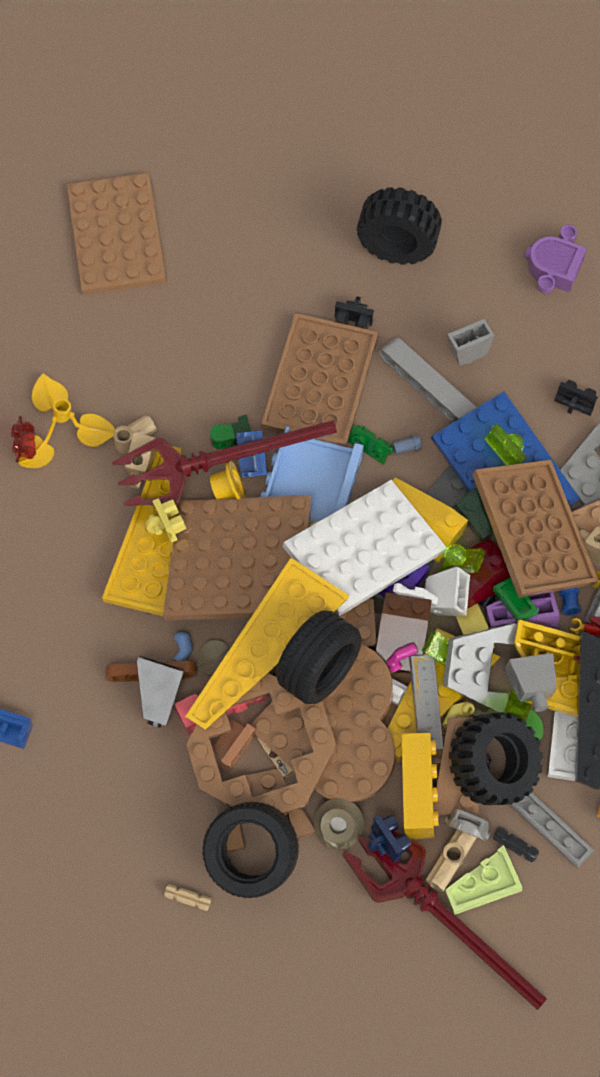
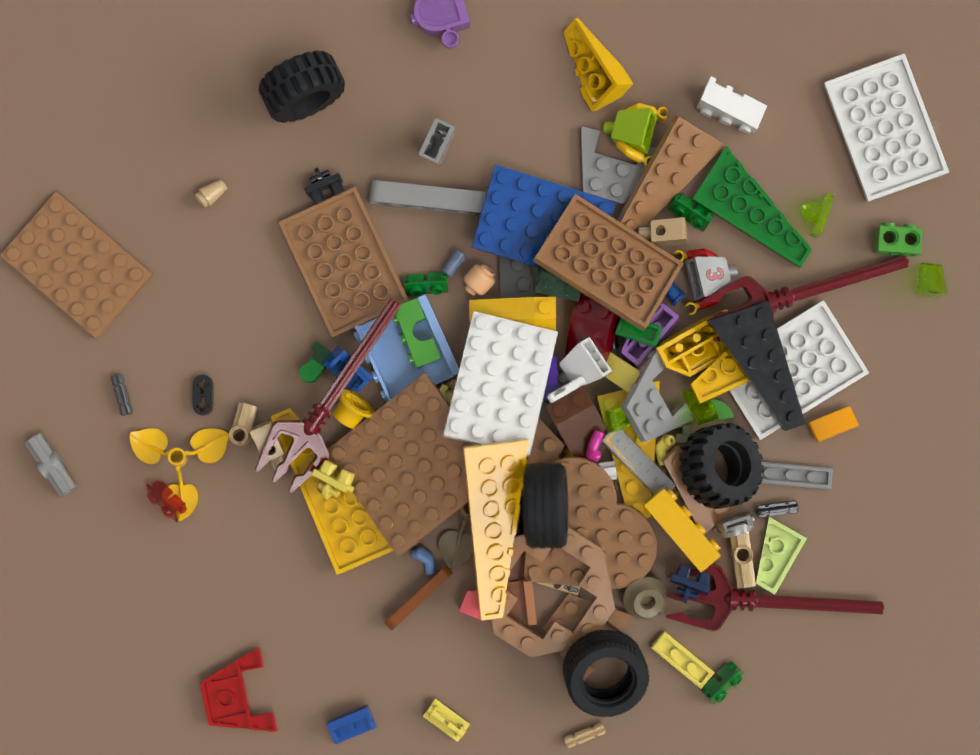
camera: 40 degrees left, 20 degrees up
slope [137,656,184,727] -> none
clear neon green tile [440,544,485,573] -> none
clear neon green tile [485,424,527,465] -> none
light grey torso [505,653,556,712] -> none
black hips [554,380,598,416] -> none
none -> dark grey axle [111,374,133,416]
none -> black beam [193,375,214,416]
none -> tan cone [194,179,227,208]
none -> bright green arch [393,298,441,369]
none -> light yellow hinge [423,698,470,742]
none -> light nougat head [464,263,495,296]
none -> light yellow tile [650,631,715,689]
none -> green hinge [702,661,744,704]

